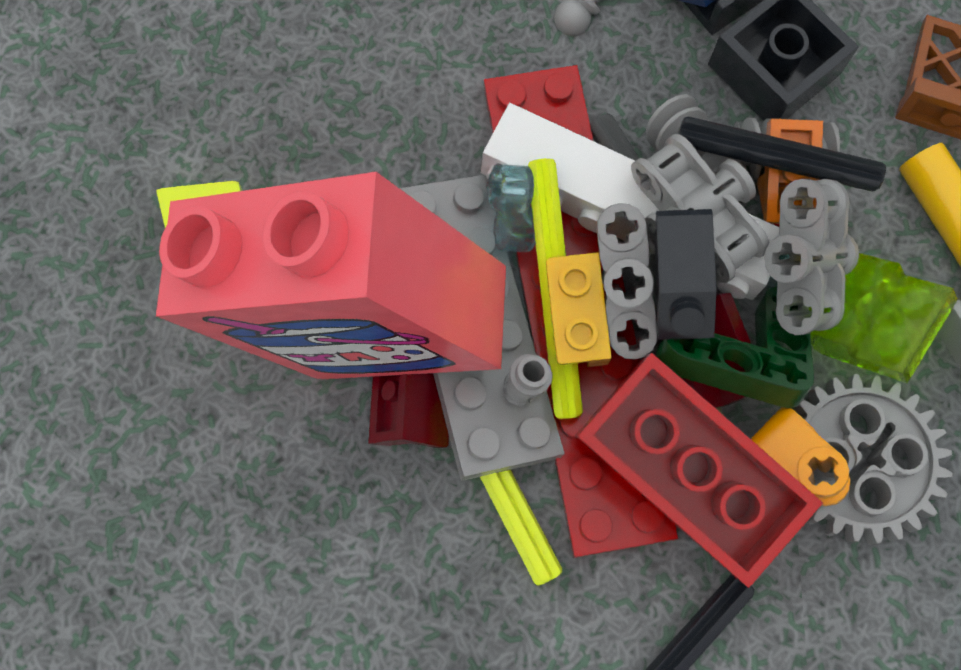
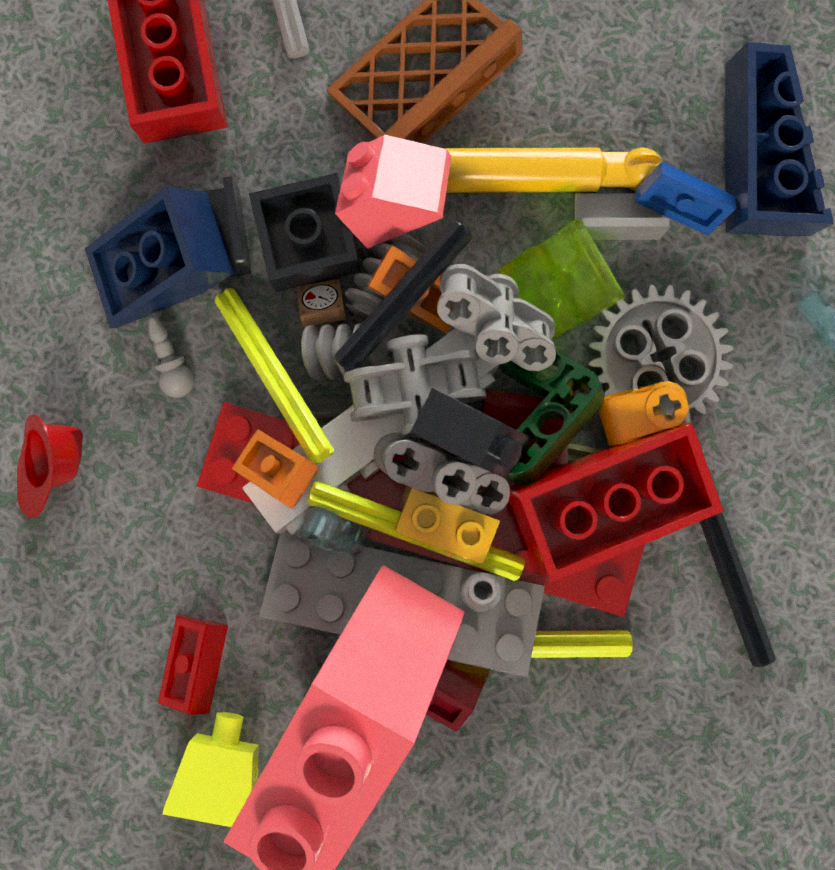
camera: 60 degrees left, 10 degrees up
none -> red slope [158,615,228,715]
none -> neon yellow axle [215,288,334,464]
none -> orange slope [232,429,319,509]
none -> tile [297,279,346,327]
none -> coral slope [335,135,451,249]

